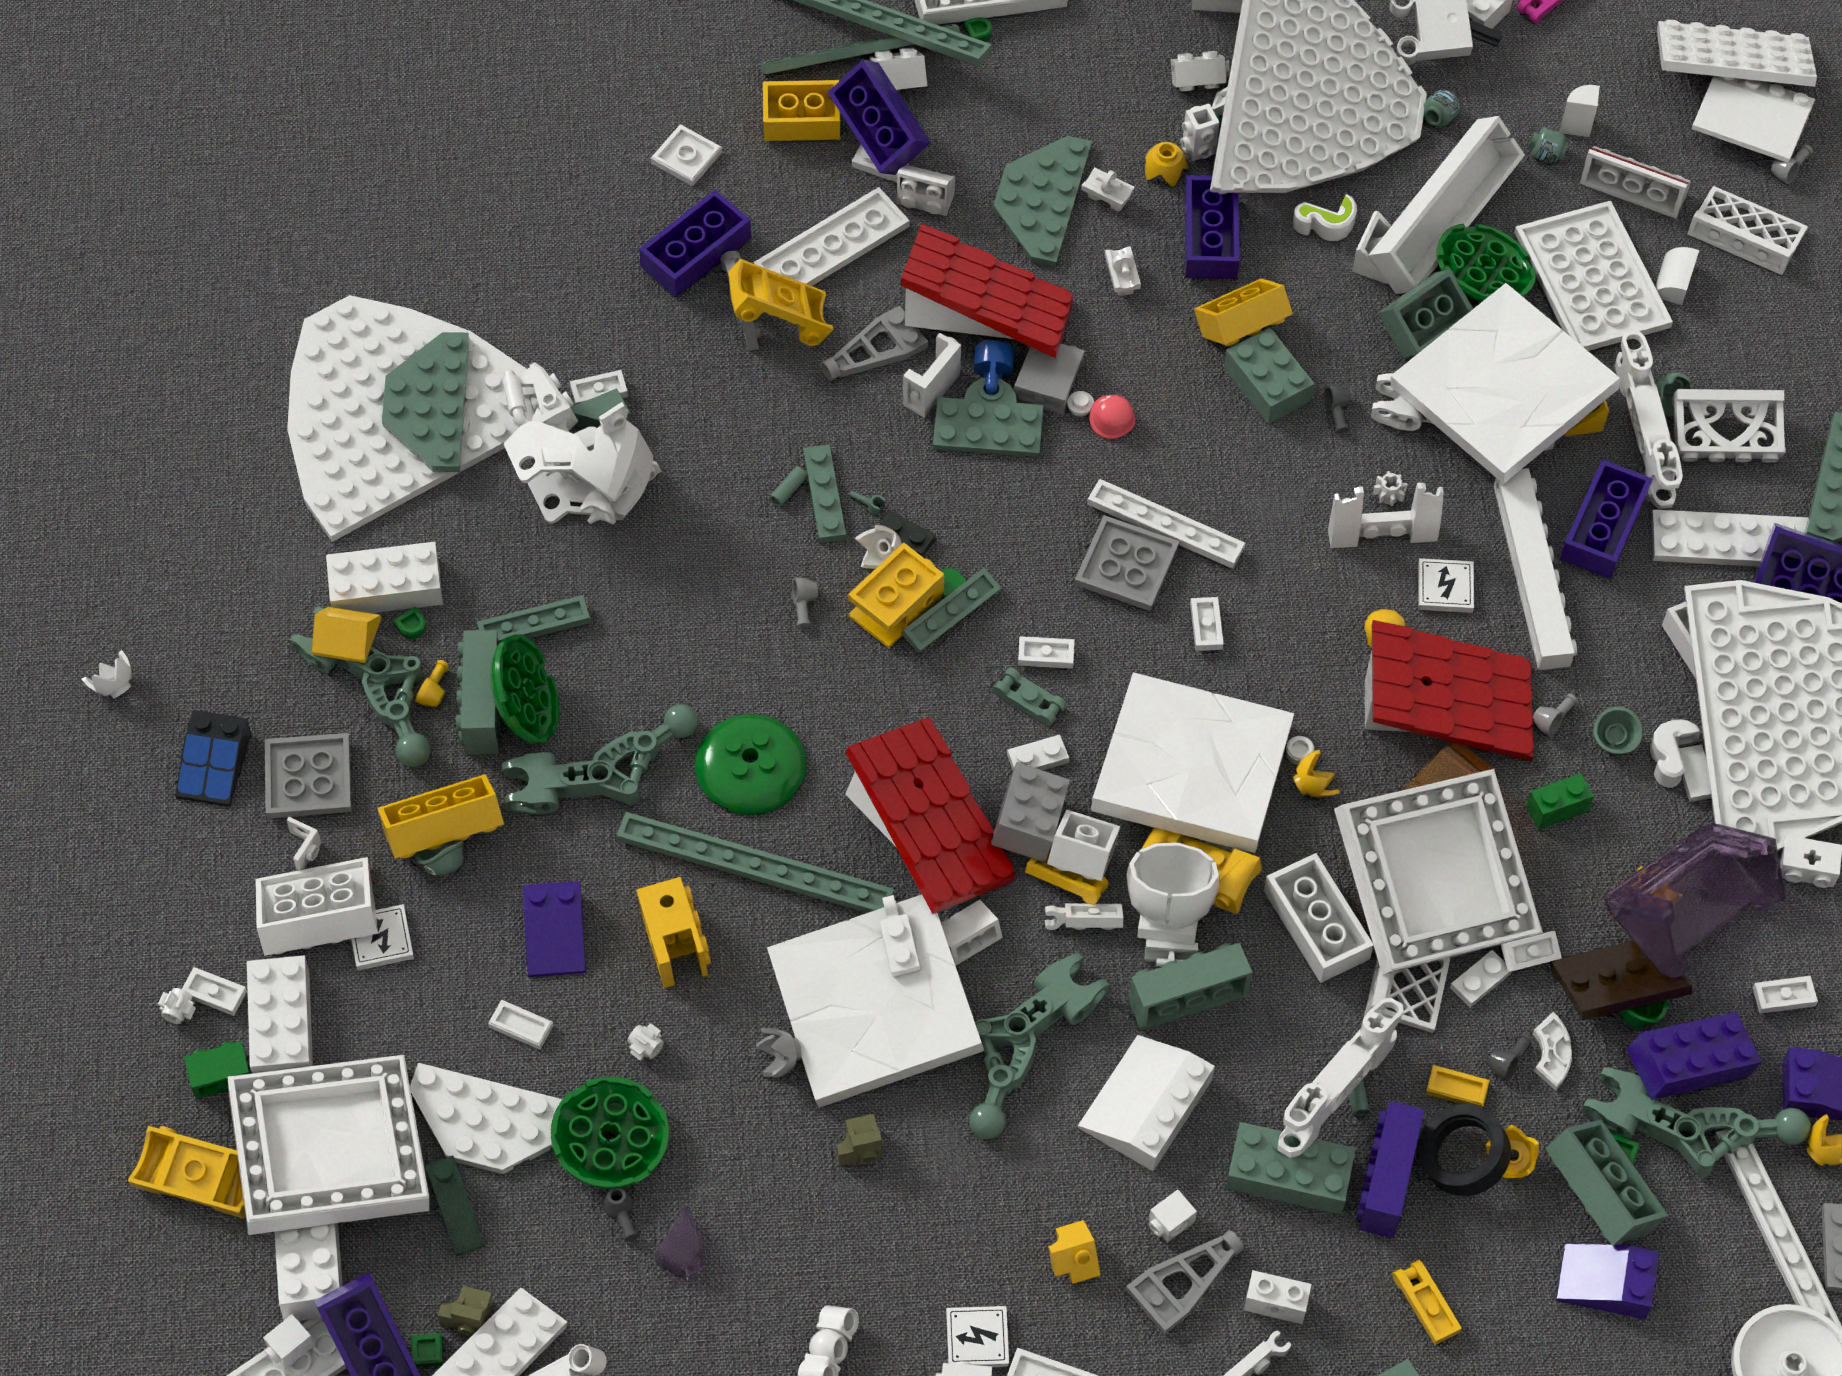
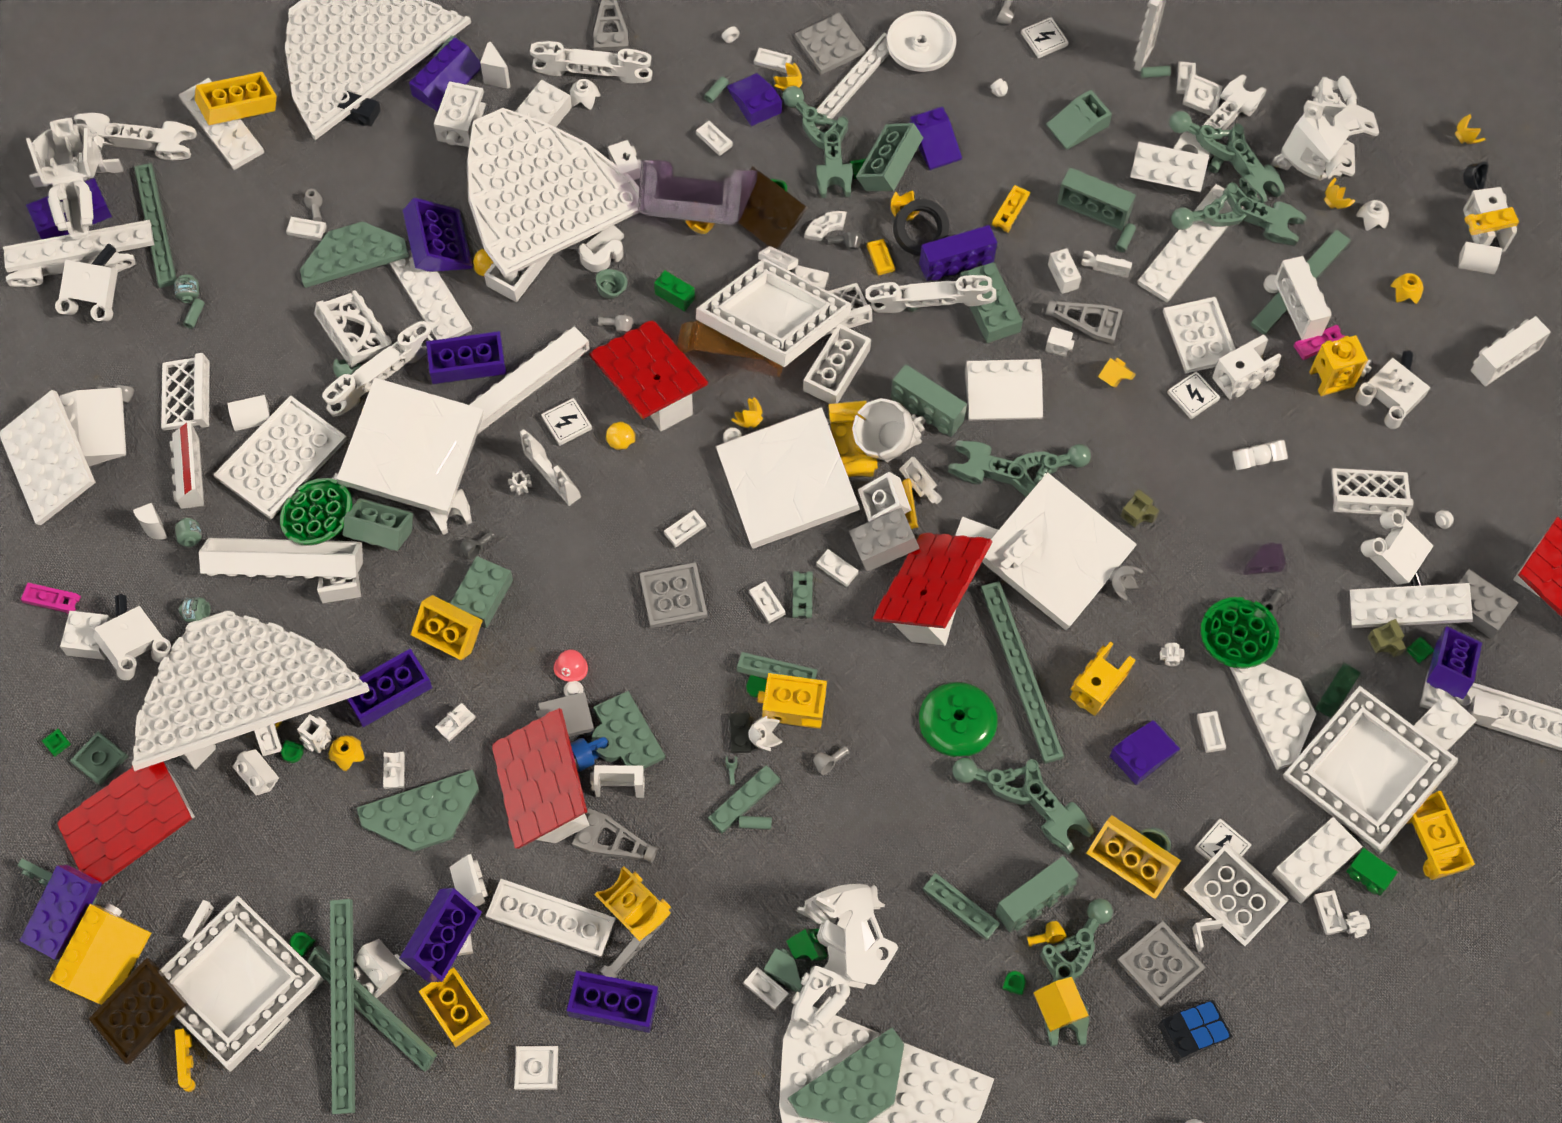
camera: 125 degrees left, 5 degrees up
white brick [326,542,443,613] -> none
green brick [490,634,559,744] -> none
white plate [1087,479,1245,569] -> none
white animal [1293,194,1357,241] -> none
dark purple brick [1626,1012,1762,1100] -> none

